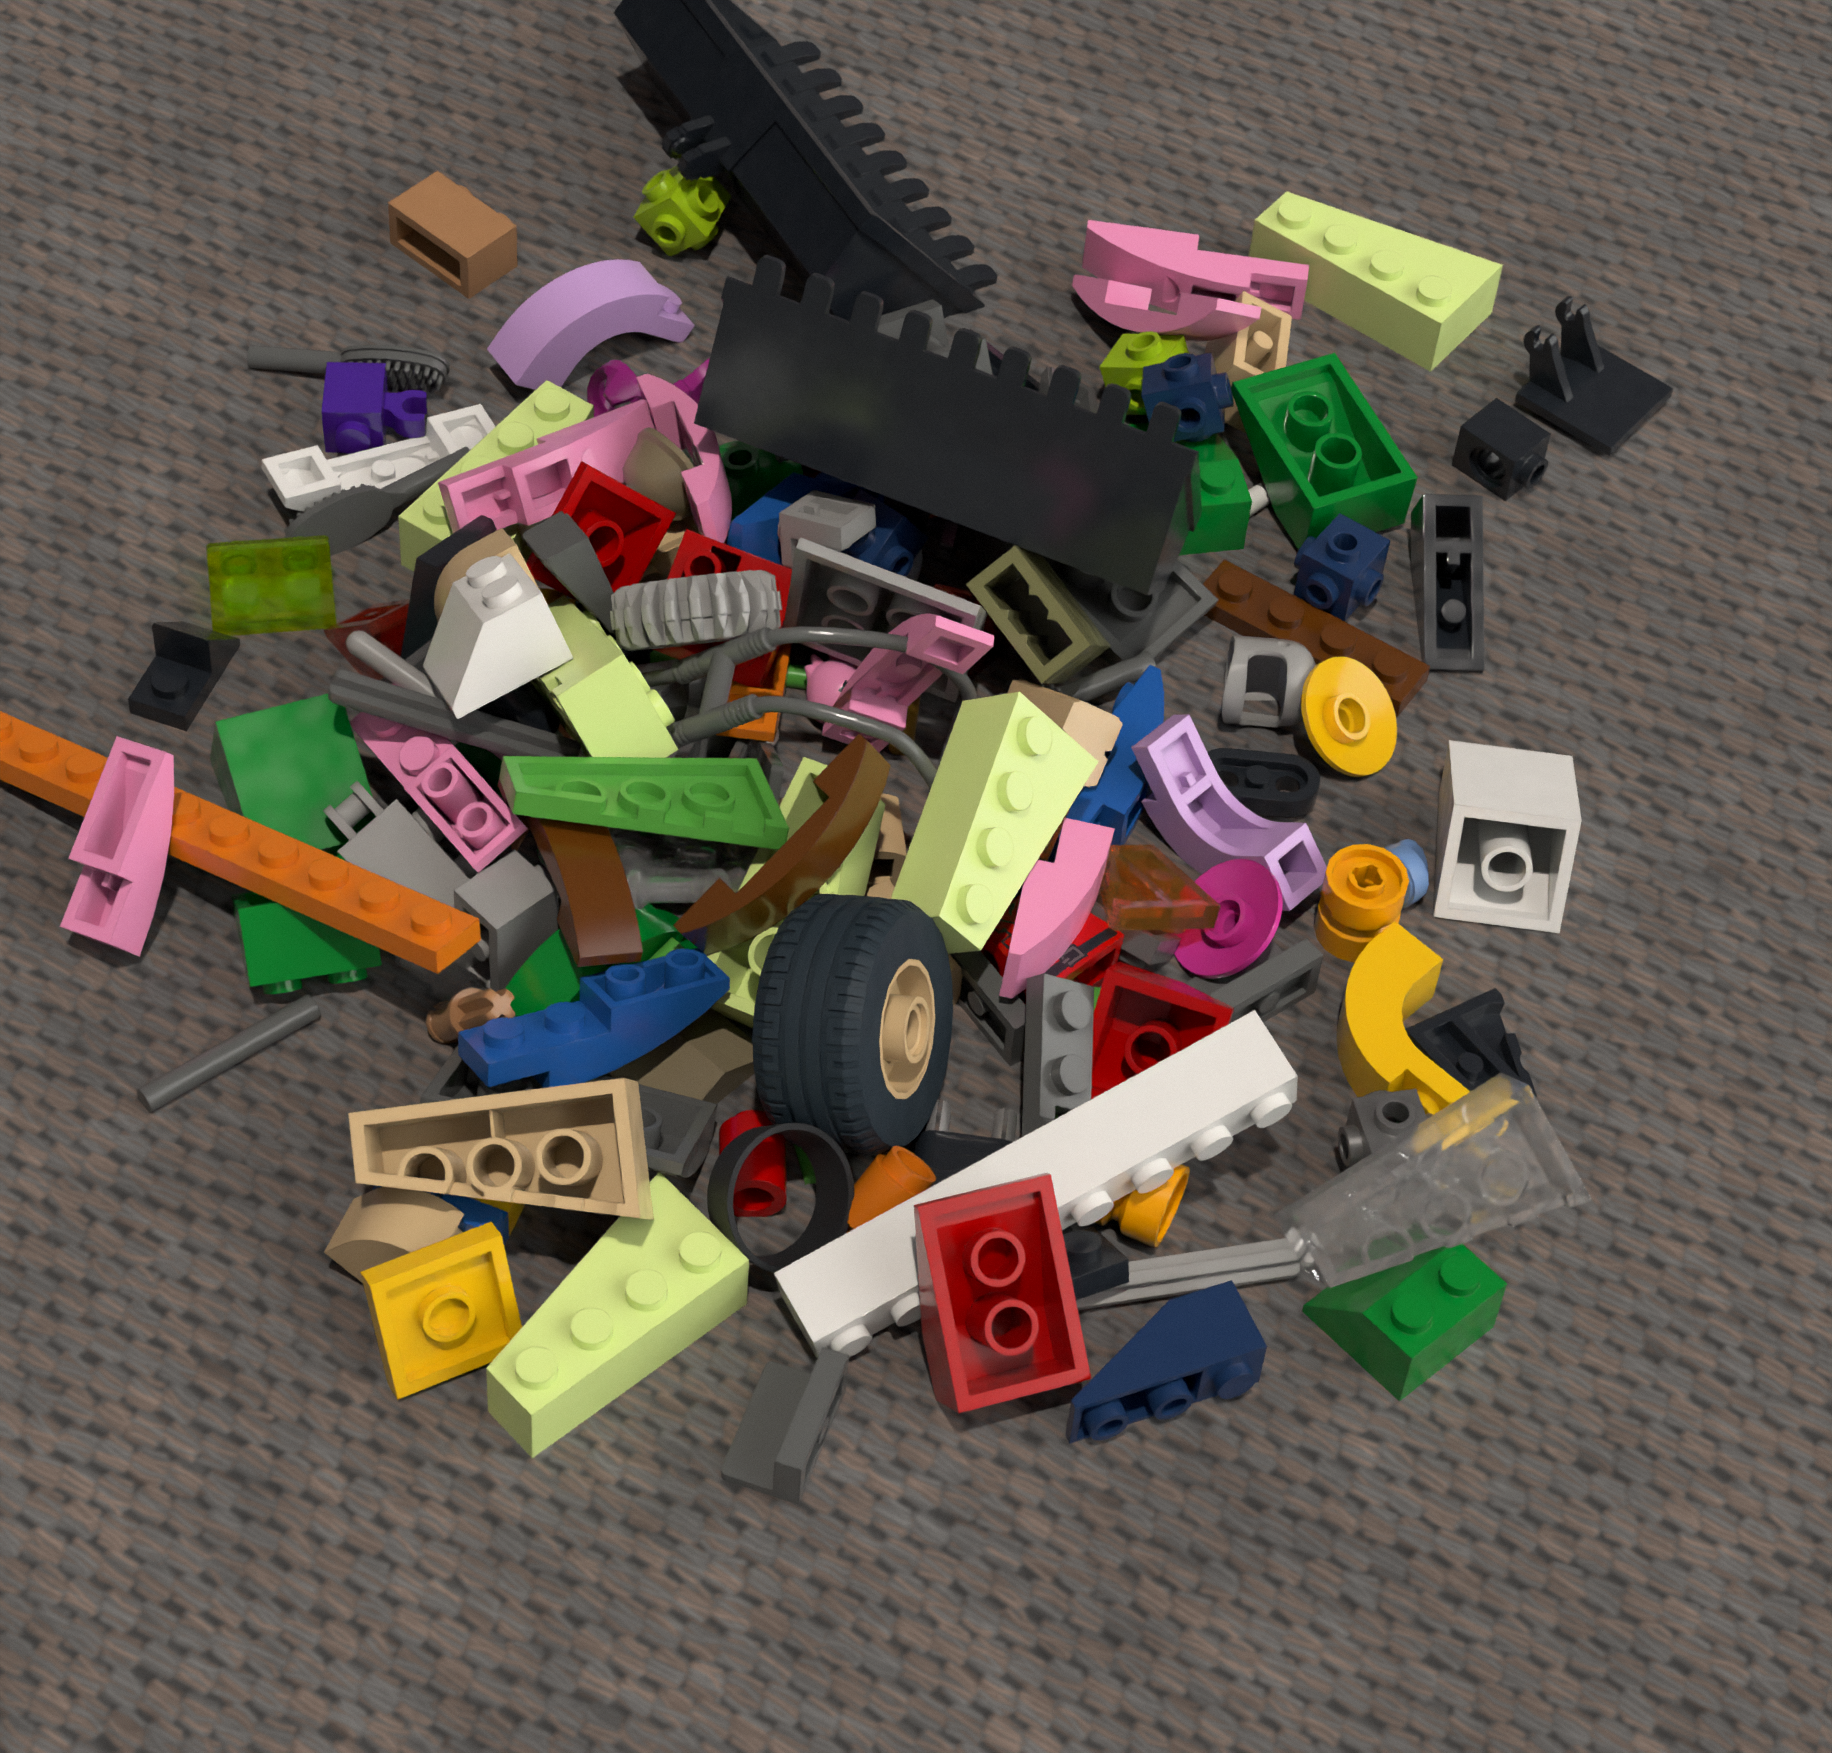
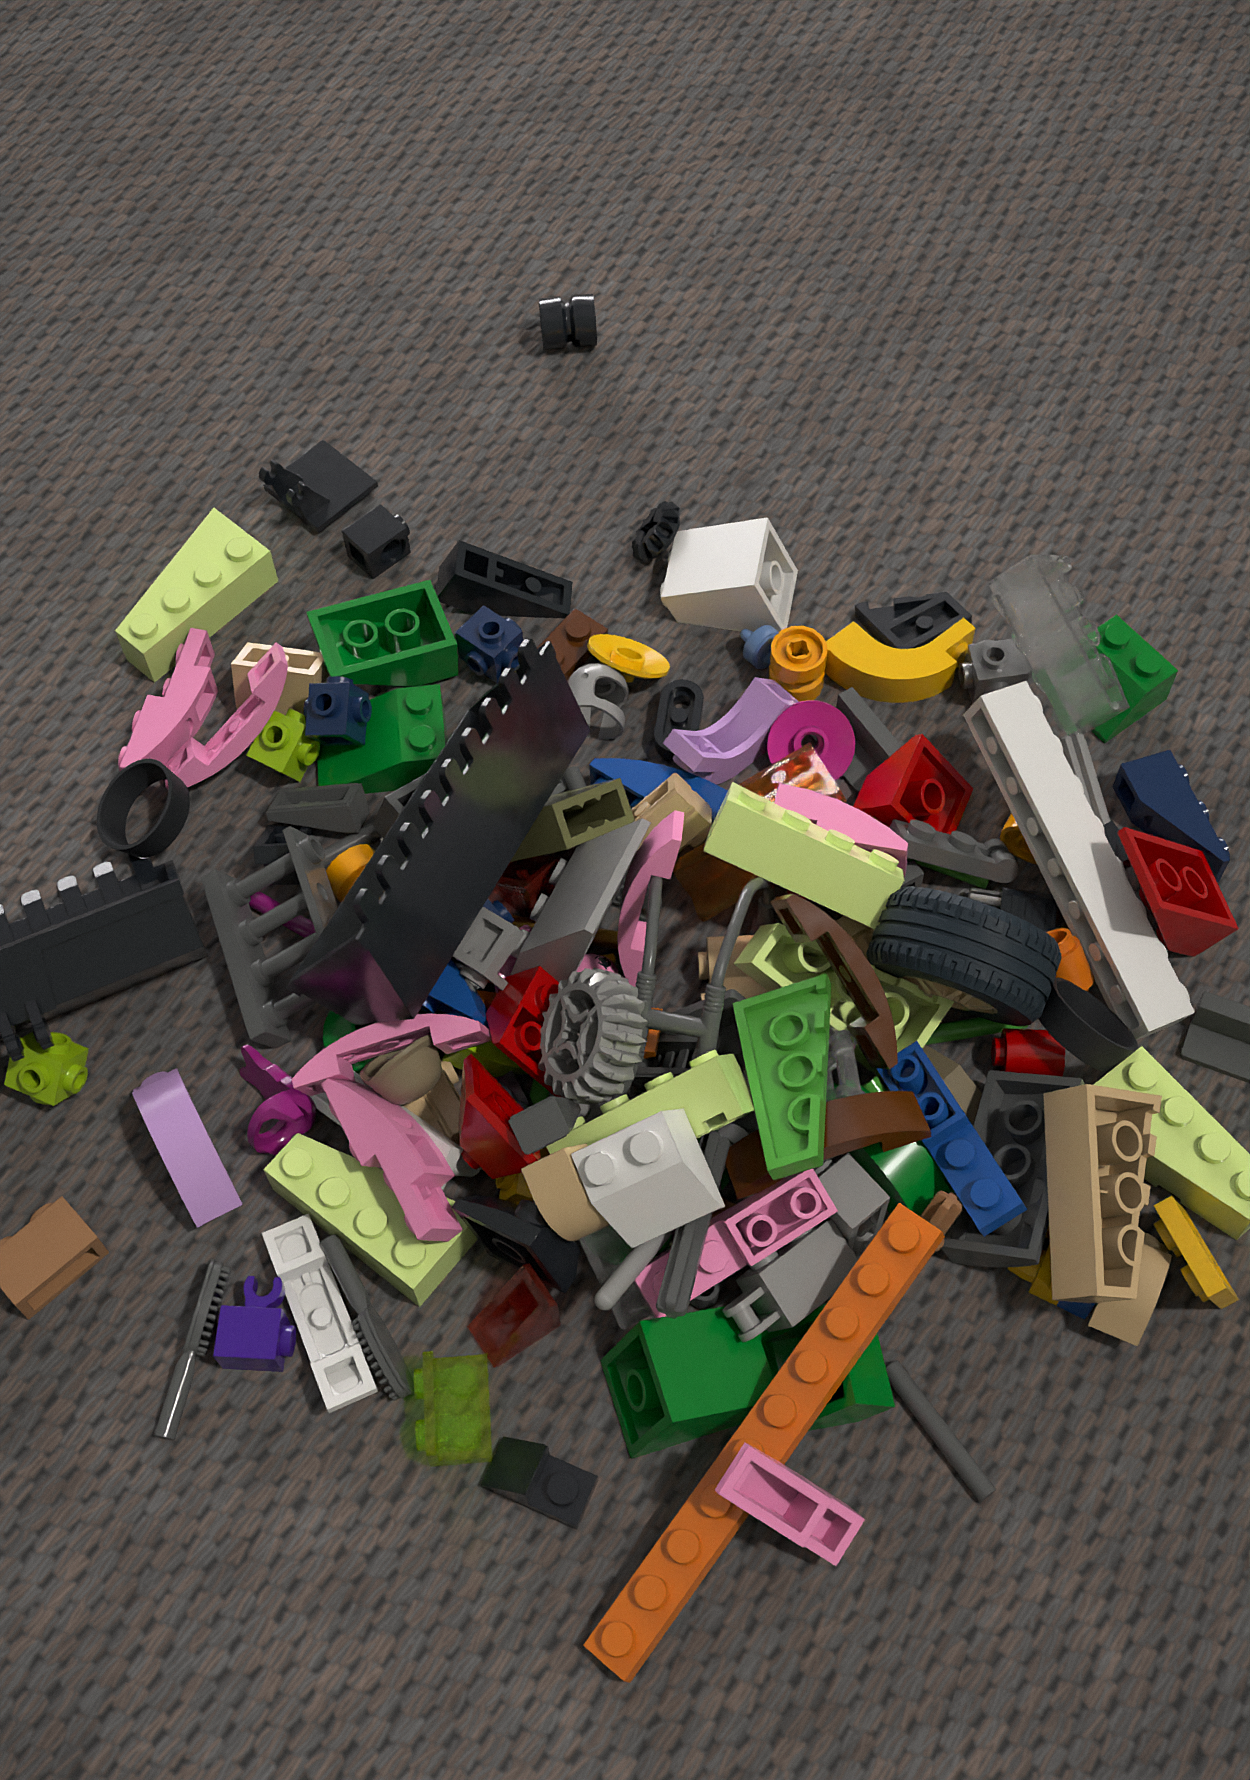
camera: 80 degrees left, 10 degrees up
none -> black tyre [97,759,190,858]
none -> black gear [632,501,681,563]

